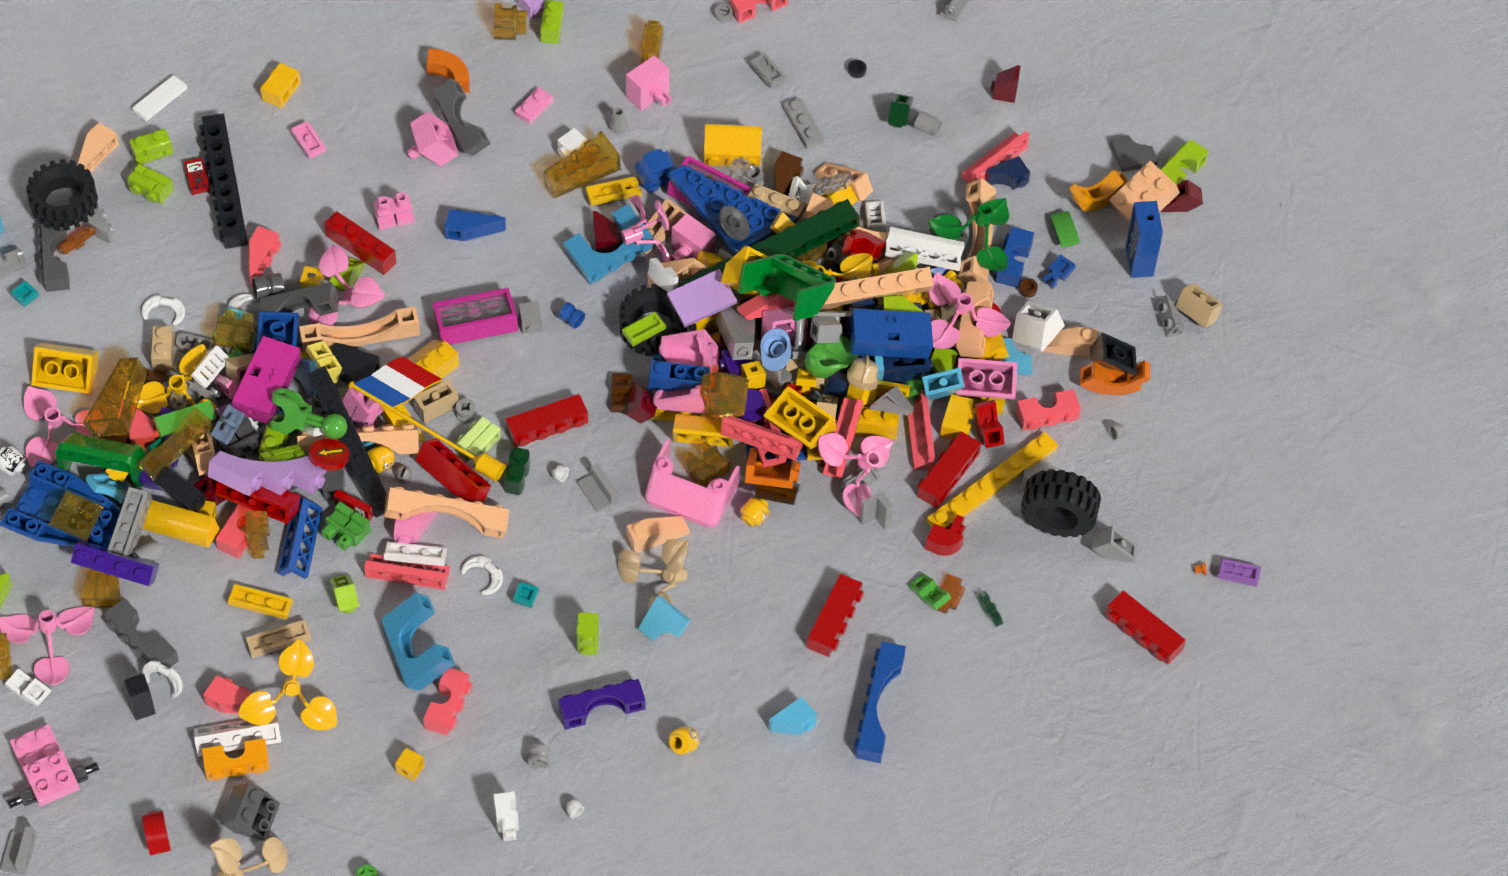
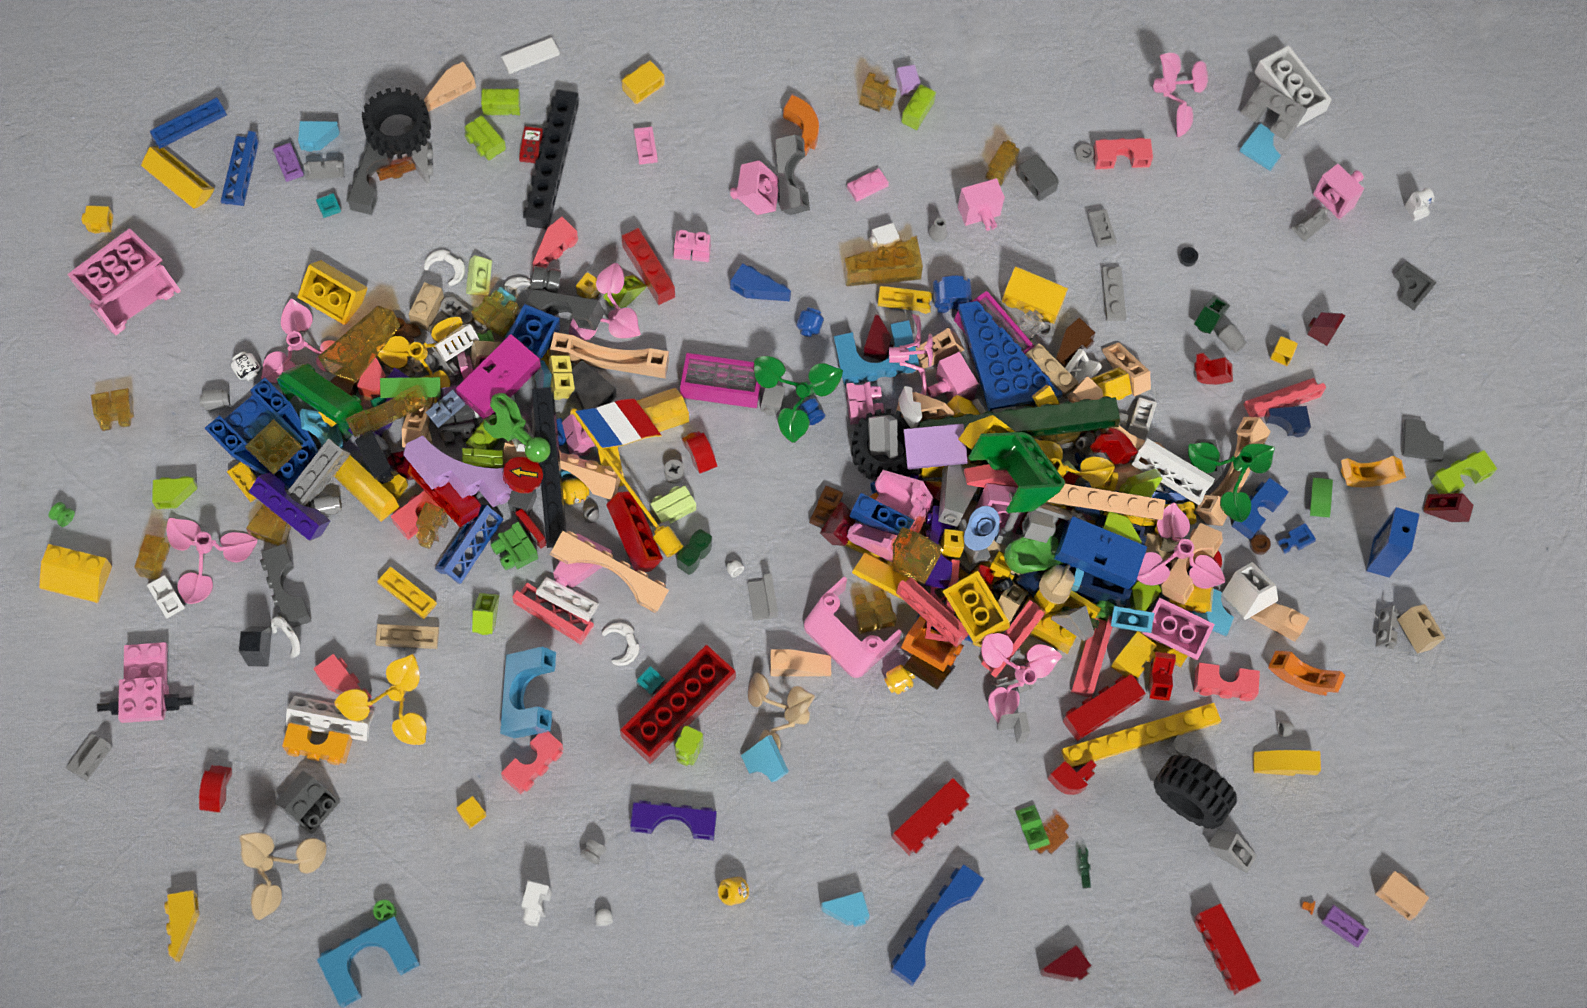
camera: 20 degrees right, 10 degrees up
tan brick [414,380,458,424] -> none
red brick [505,394,588,447] -> none
lime tile [622,312,666,346] -> none
dark grey dish [719,205,750,241] -> none
clear plate [812,172,854,195] -> none
black slope [1090,332,1137,375] -> none
light nougat brick [1109,161,1180,223] -> none
none -> yellow plate [227,462,257,503]
none -> yellowish green slope [466,255,492,295]
none -> red brick [620,644,736,764]
none -> red brick [681,431,718,474]
none -> green plant [754,356,843,443]
none -> blue head [796,308,824,337]
none -> bright pink hips [845,382,884,425]
none -> light grey panel [868,415,898,458]
none -> dark grey brick [1017,155,1059,201]
none -> dark red slope [1040,945,1092,982]
none -> red brick [1194,353,1233,385]
none -> yellow slope [1253,750,1321,776]
none -> yellow piece [1270,336,1298,366]
none -> light nougat brick [1375,871,1429,921]
none -> dark grey tile [1394,261,1437,311]

